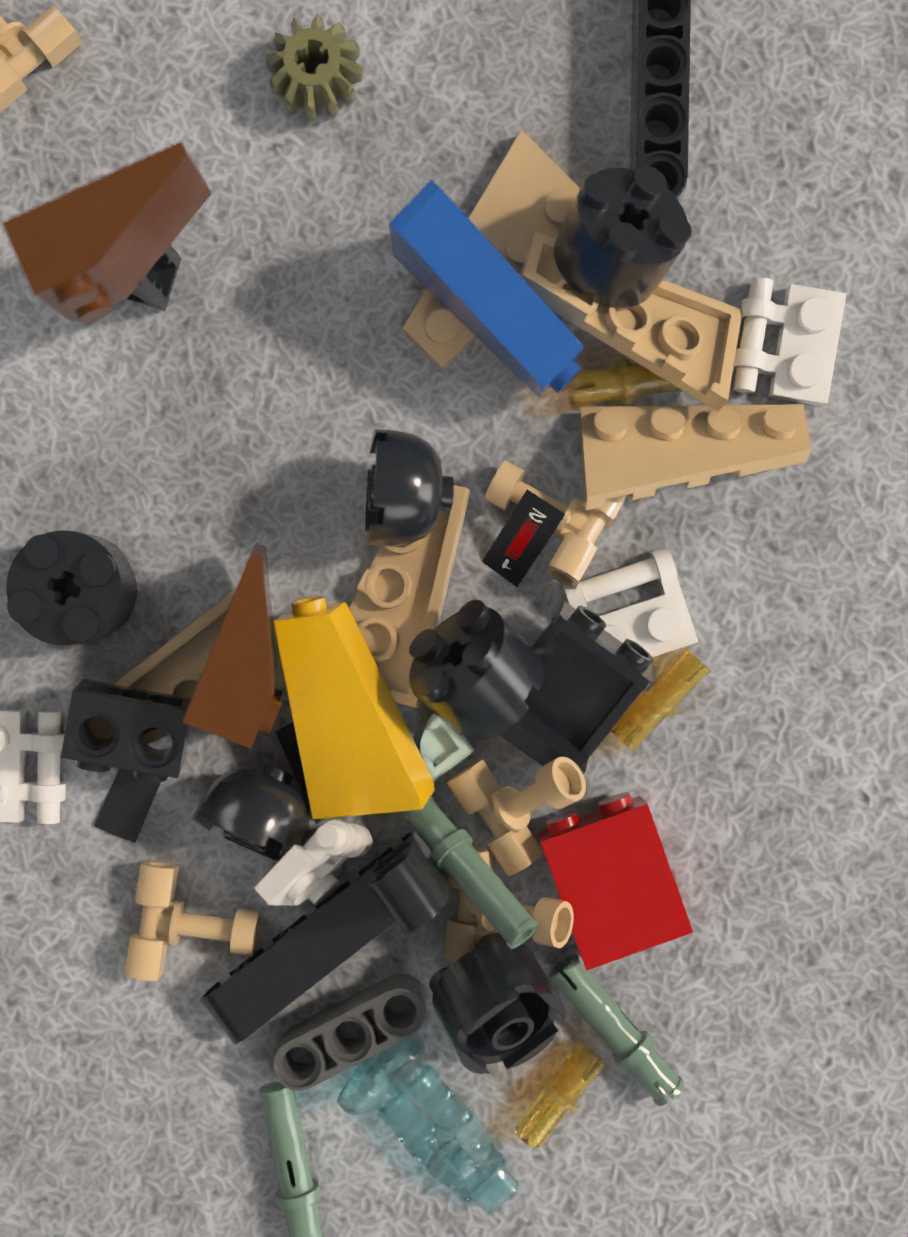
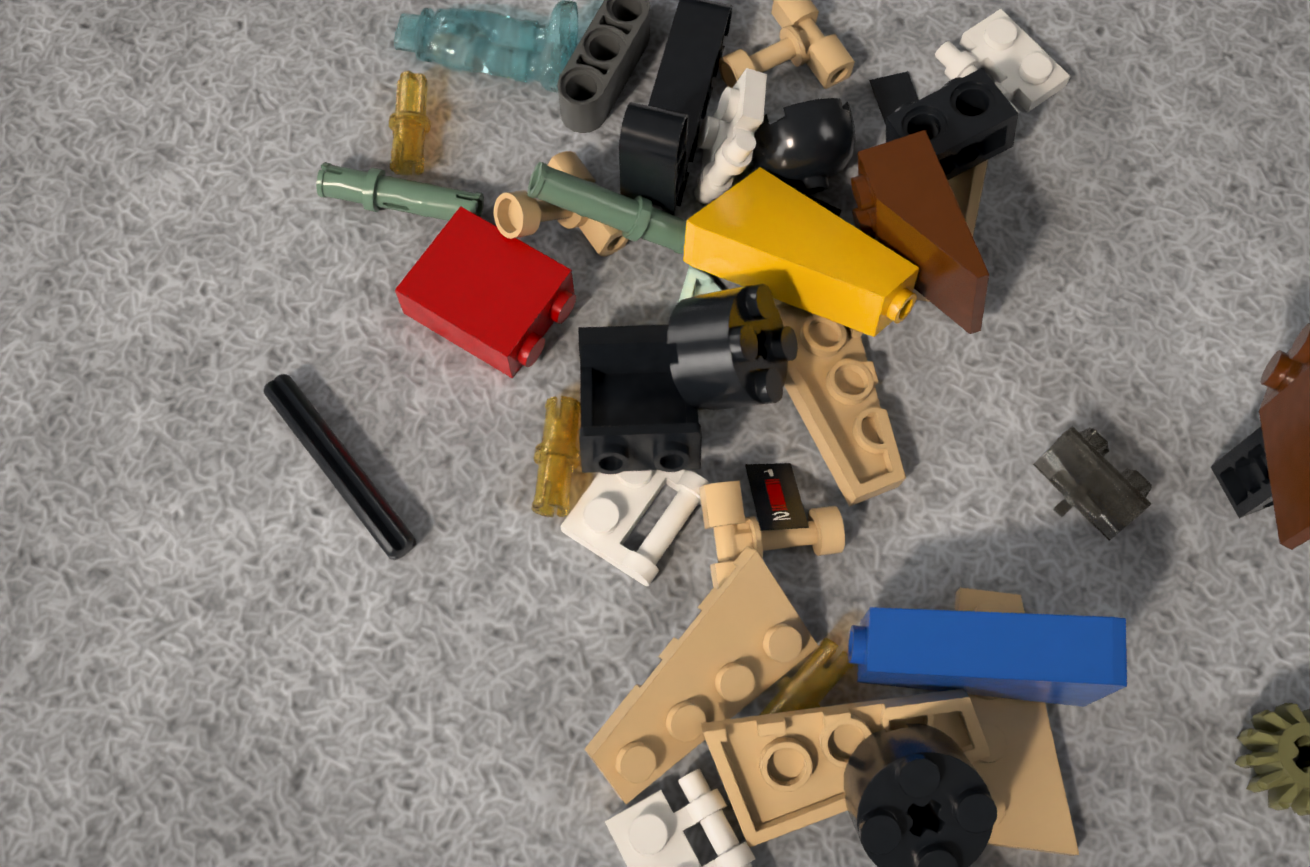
camera: 140 degrees right, 20 degrees down
black brick [6,530,137,646] -> none
black cylinder [365,429,454,547] -> none
black brick [429,933,565,1074] -> none
tan bar [447,757,586,876] -> none
none -> black axle [263,374,416,560]
none -> clear smoke hips [1033,426,1152,541]

